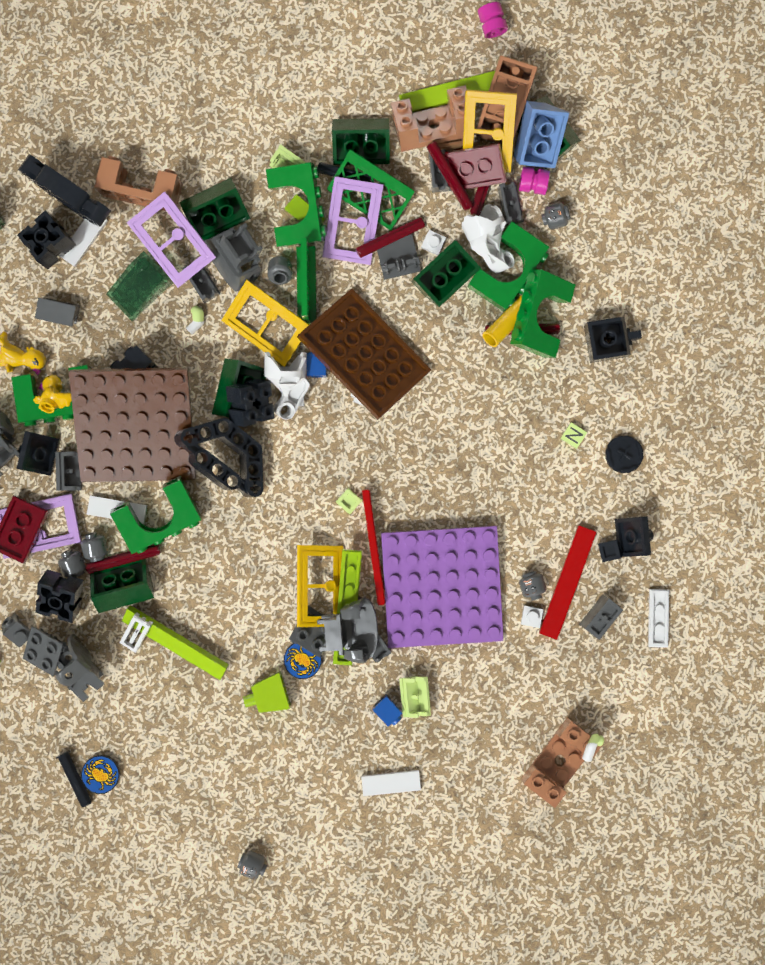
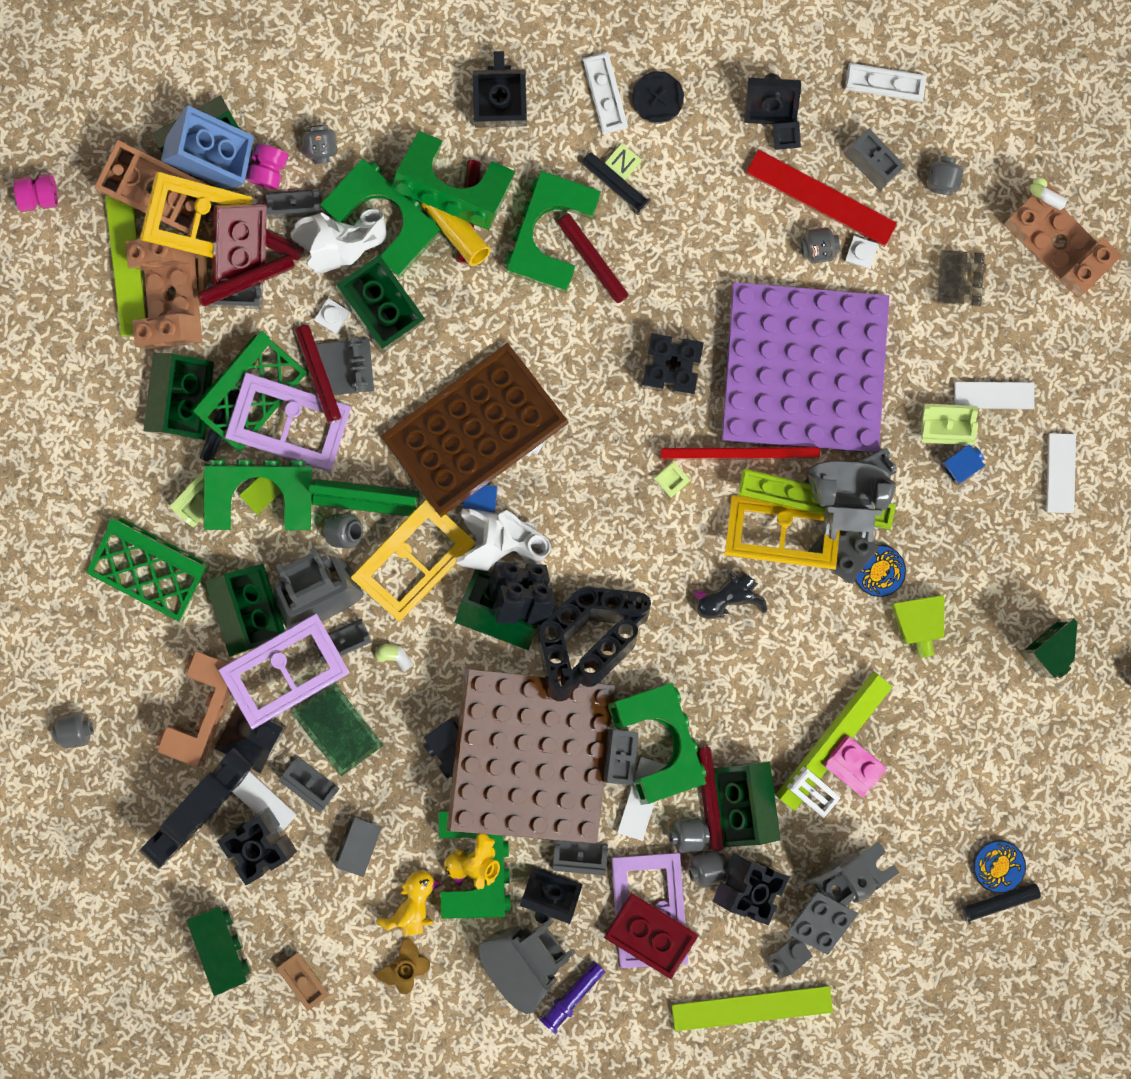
camera: 85 degrees left, 0 degrees up
none -> dark grey head [52,712,94,749]
none -> green fence [86,516,210,622]
none -> black slope [215,706,286,774]
none -> dark grey hinge [278,756,340,813]
none -> green arch [504,171,601,294]
none -> dark red axle [558,213,629,303]
none -> black axle [582,152,651,215]
none -> white tile [583,52,628,135]
none -> dark grey hinge [602,729,639,785]
none -> black brick [642,333,704,397]
none -> black animal [694,569,768,619]
none -> plate [822,735,888,798]
none -> dark grey head [927,156,964,196]
none -> clear smoke plate [937,250,987,307]
none -> white tile [954,382,1034,410]
none -> dark green slope [1020,618,1078,678]

